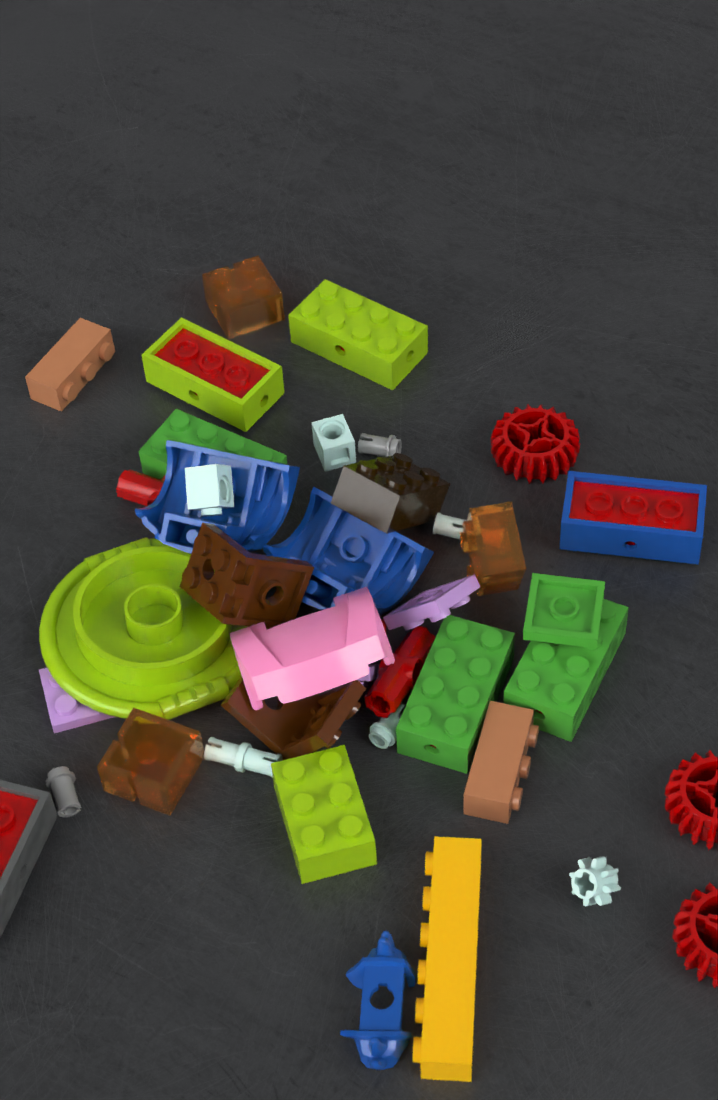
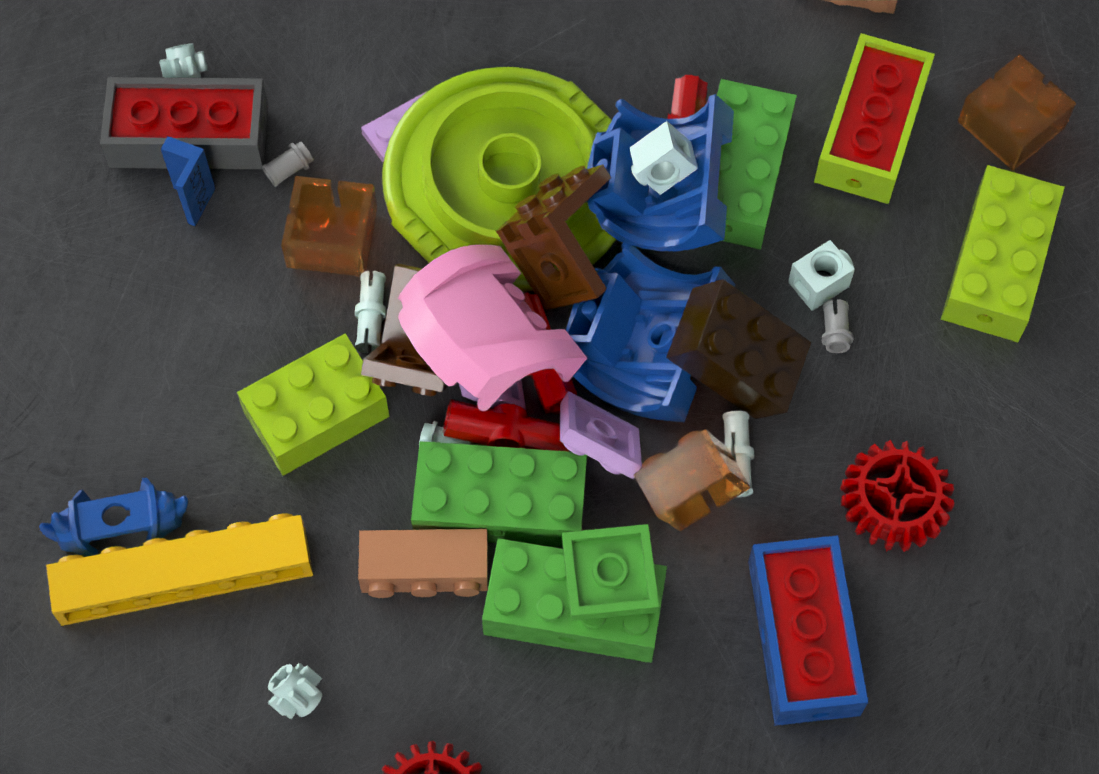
camera: 70 degrees right, 15 degrees up
none -> blue panel [161,136,215,226]

